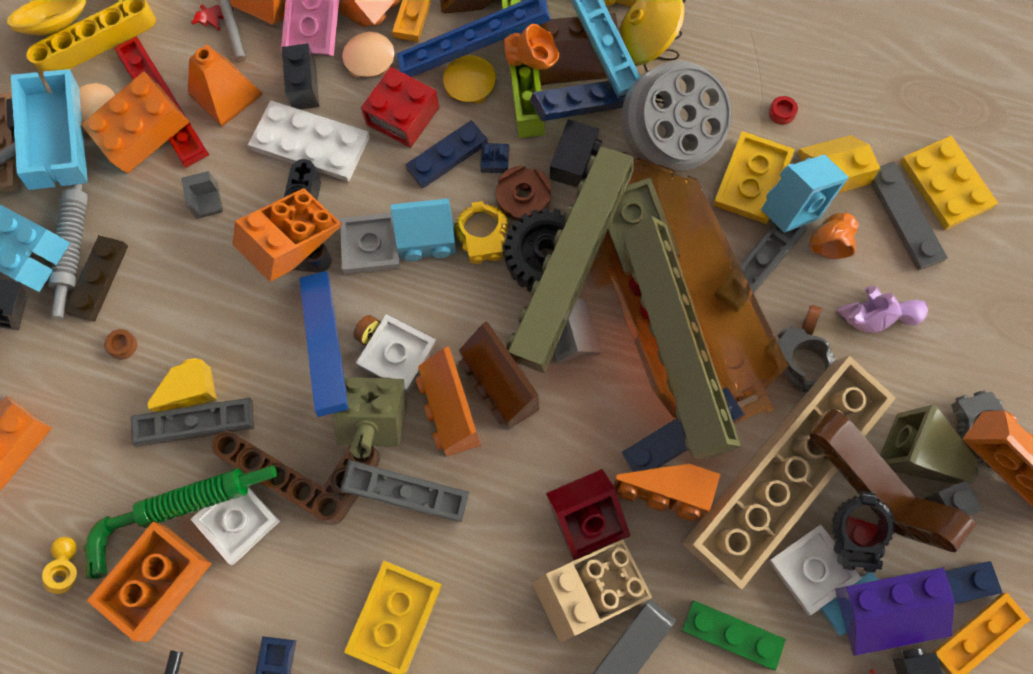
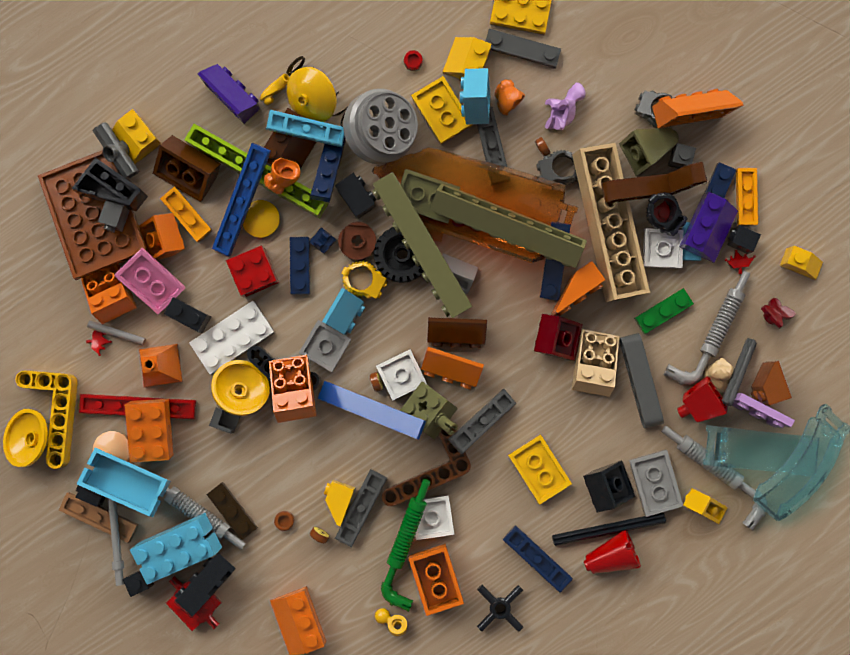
camera: 60 degrees left, 15 degrees up
light nougat dish [342,32,395,78] -> none
none -> yellow dish [211,360,270,416]
none -> dark orange tile [310,527,330,544]

